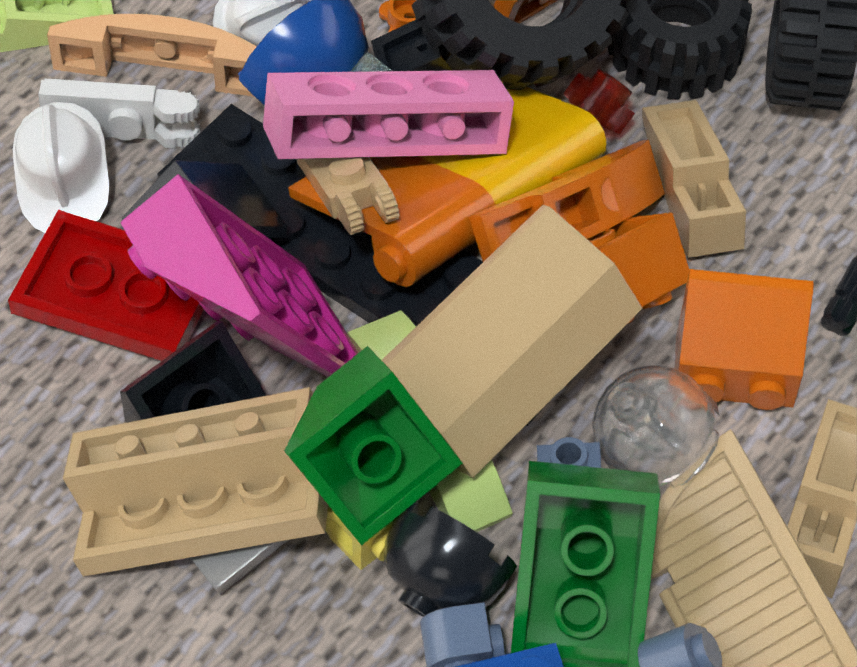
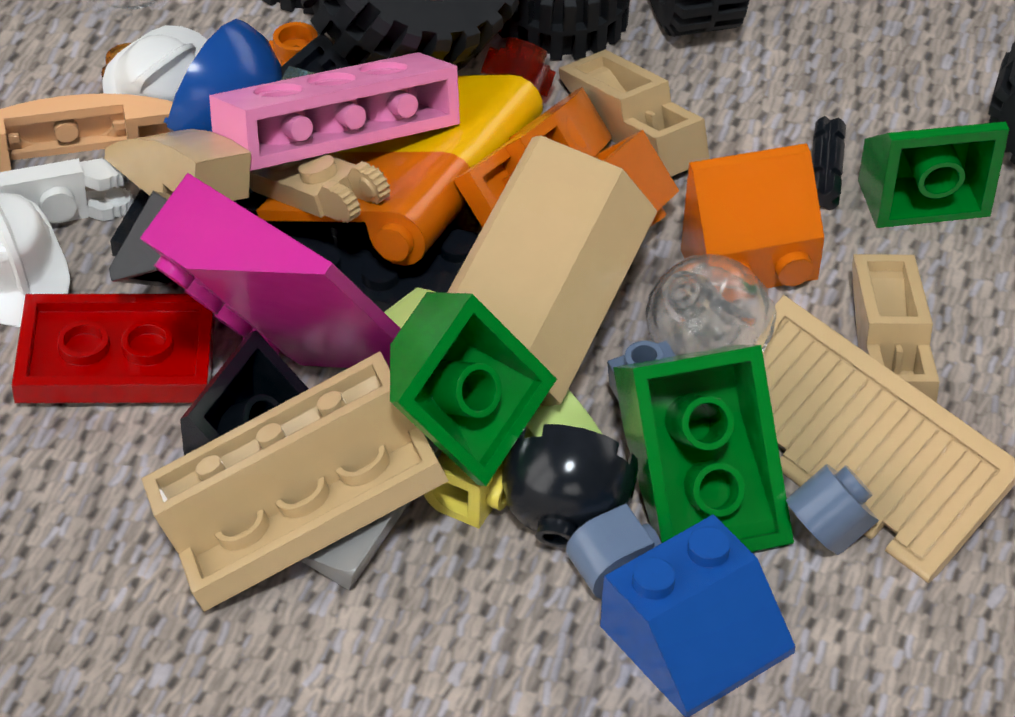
camera: 20 degrees left, 10 degrees down
none -> tan slope [104,129,251,201]

